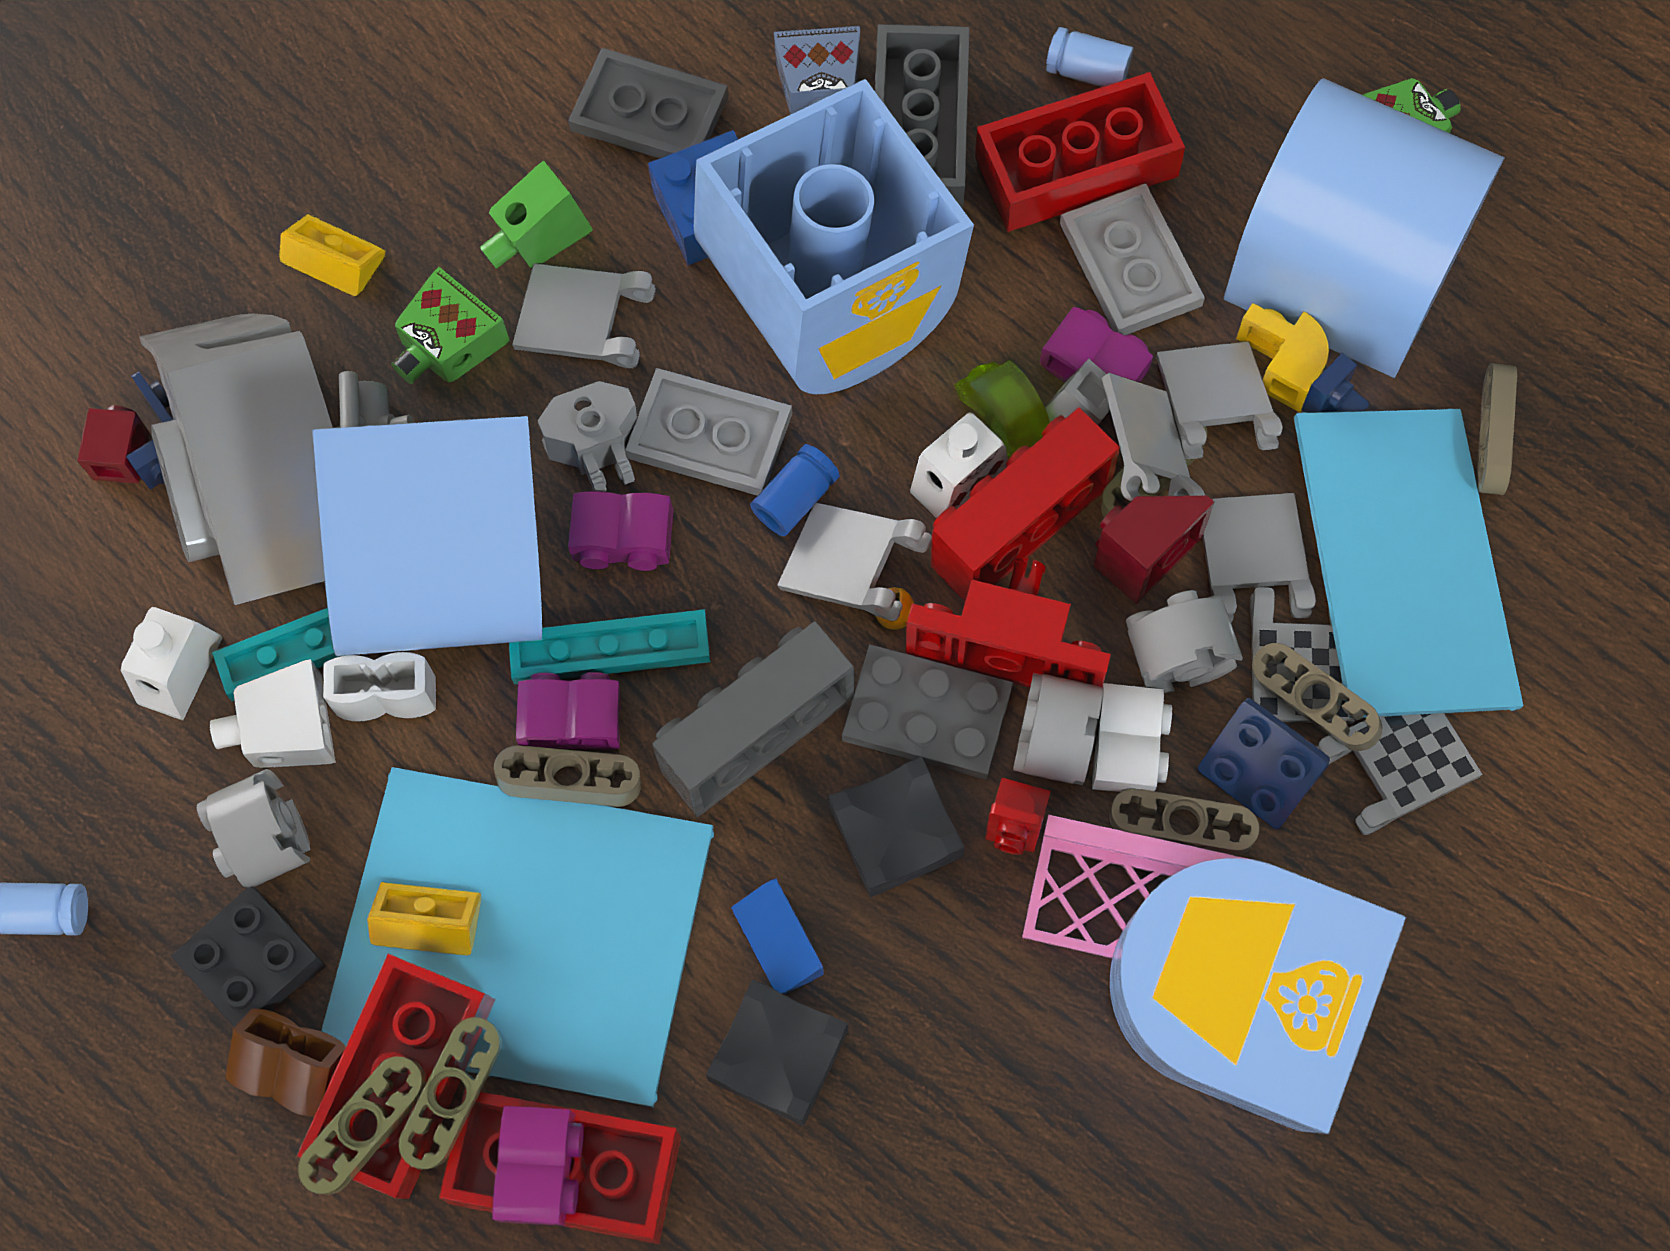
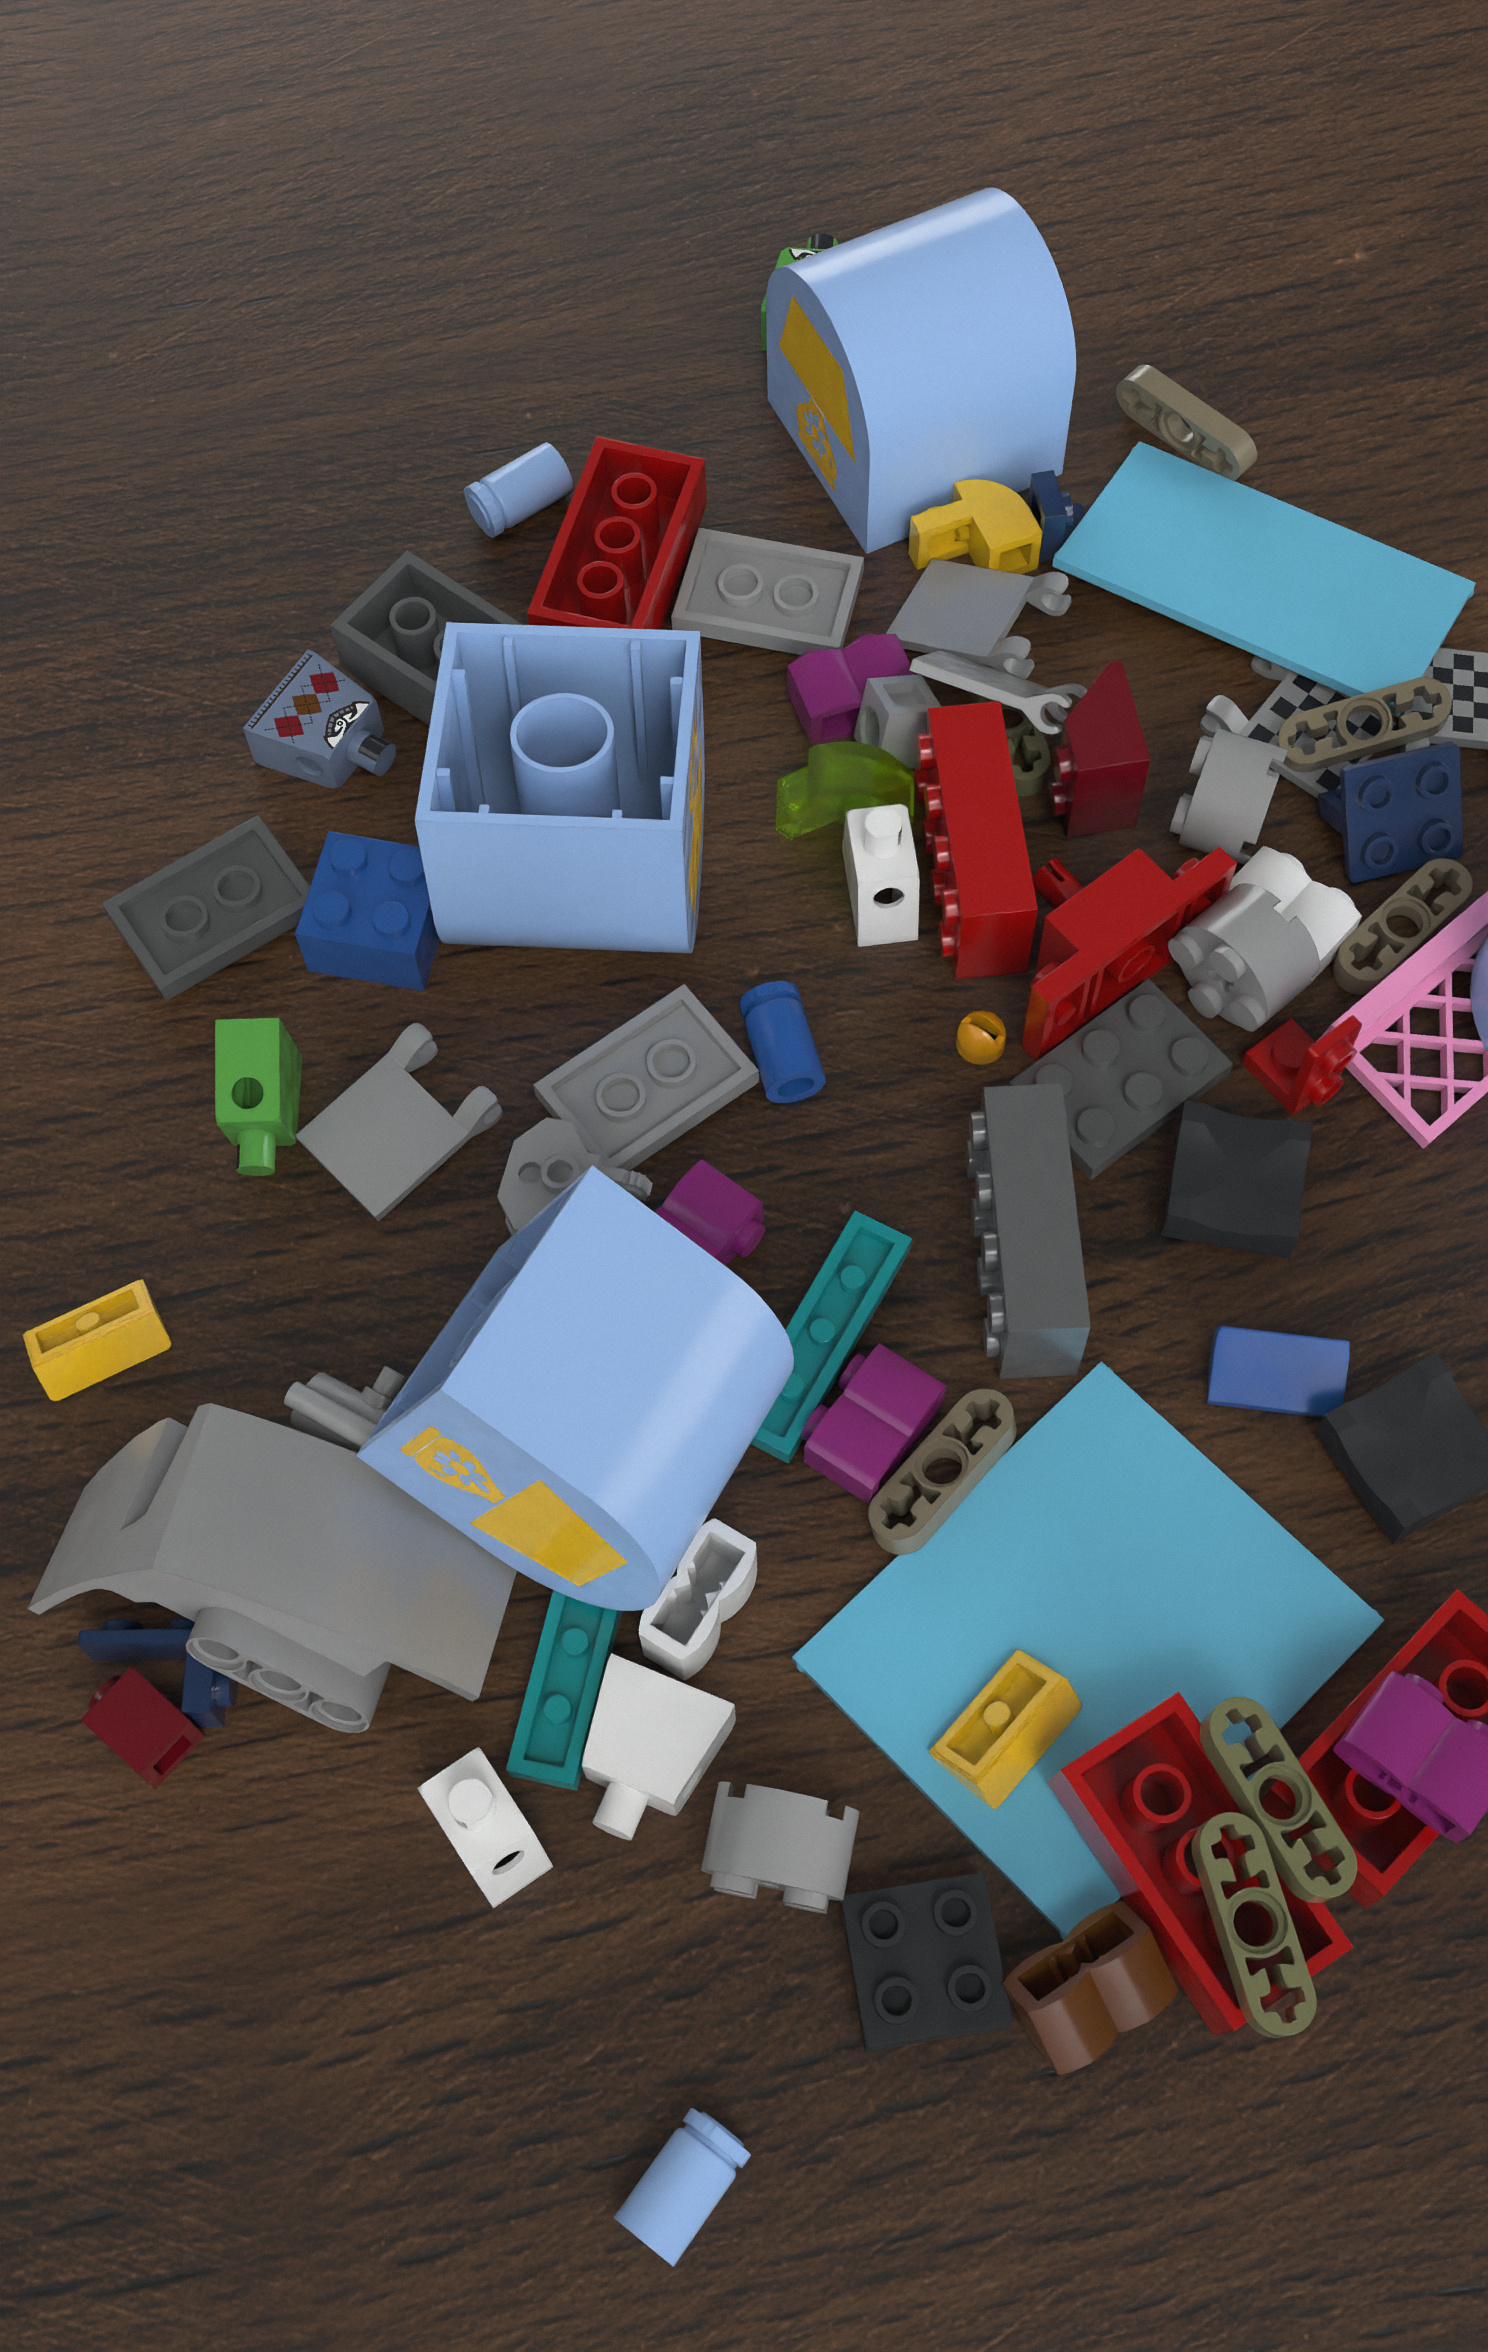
camera: 55 degrees left, 5 degrees down
bright green torso [391,267,510,384] -> none
flag [777,503,932,621] -> none
light grey flag [1202,493,1316,622] -> none

